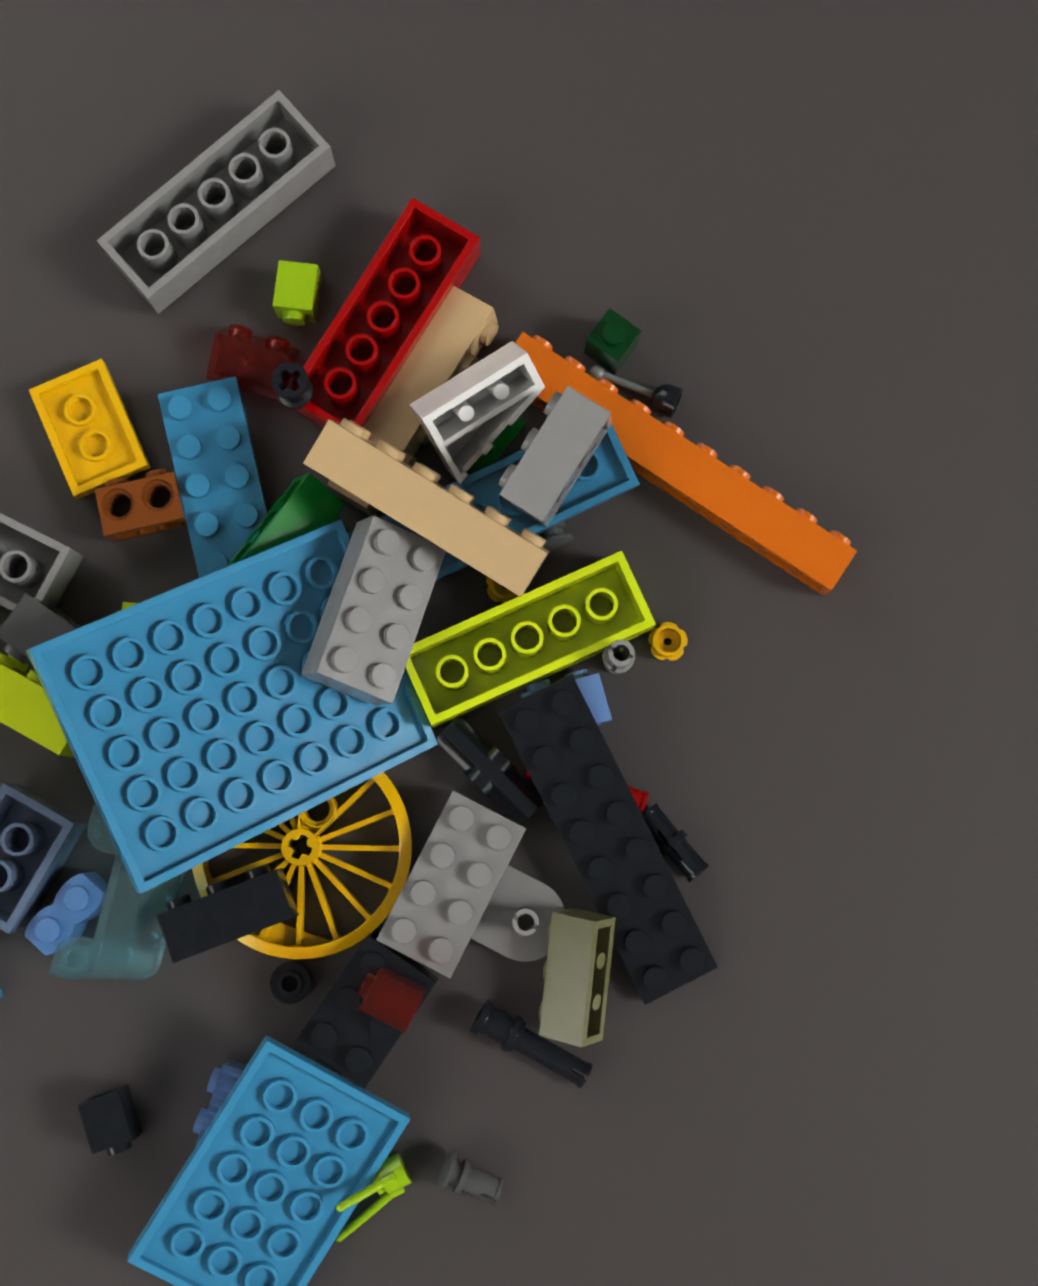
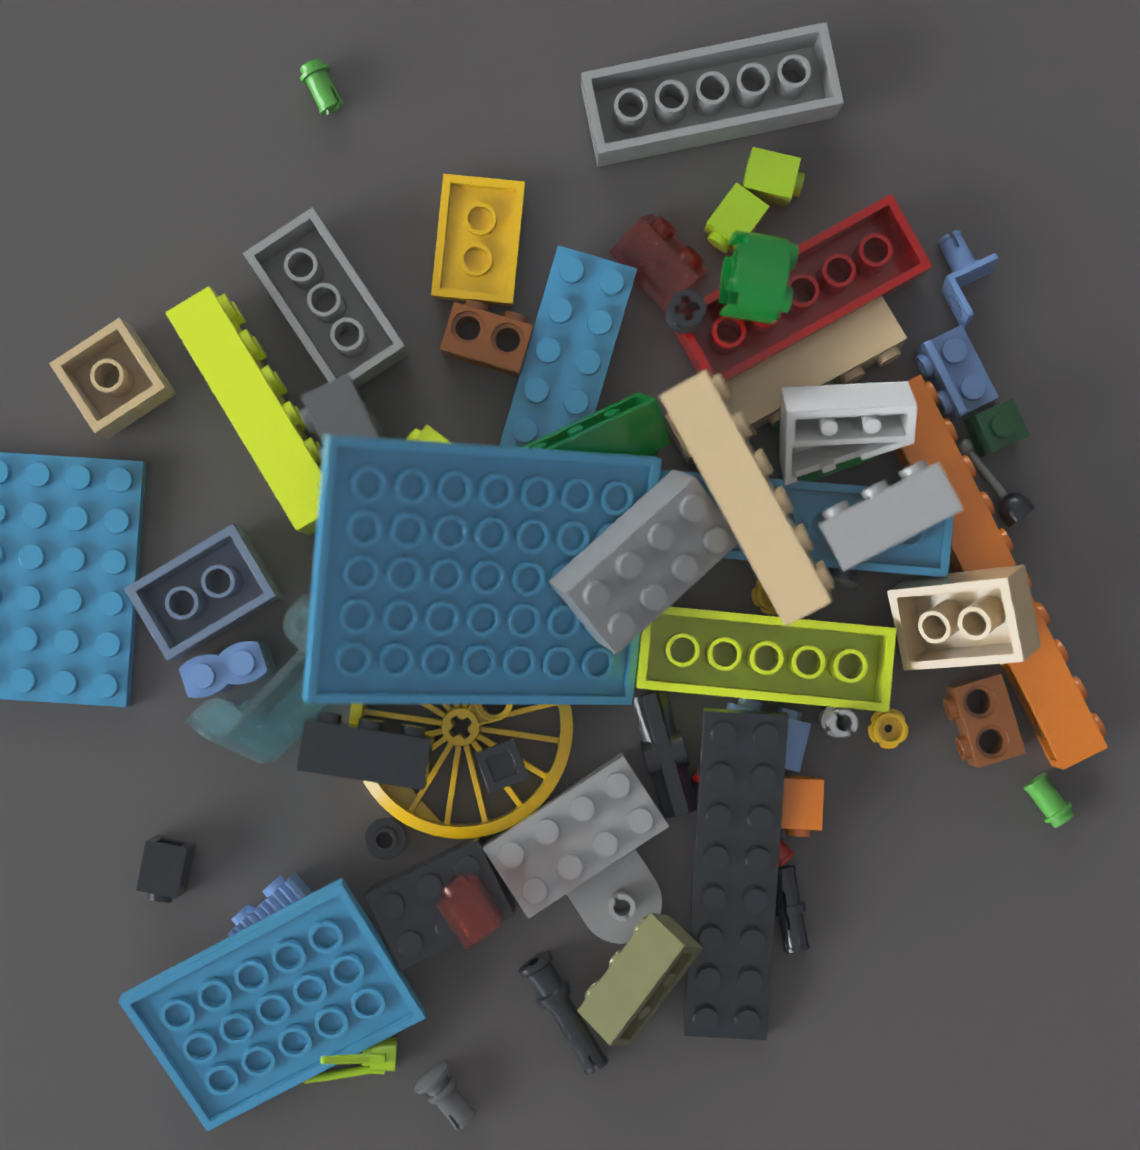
camera: 30 degrees right, 5 degrees up
none -> black plate [475,738,529,793]
none -> green brick [719,230,799,324]
none -> lime brick [742,147,805,208]
none -> orange brick [781,775,824,837]
none -> tan brick [887,565,1041,671]
none -> medium blue bracket [915,325,999,421]
none -> medium blue bracket [936,230,999,328]
none -> dark orange brick [943,672,1026,768]
none -> bright green pin [1023,772,1075,828]

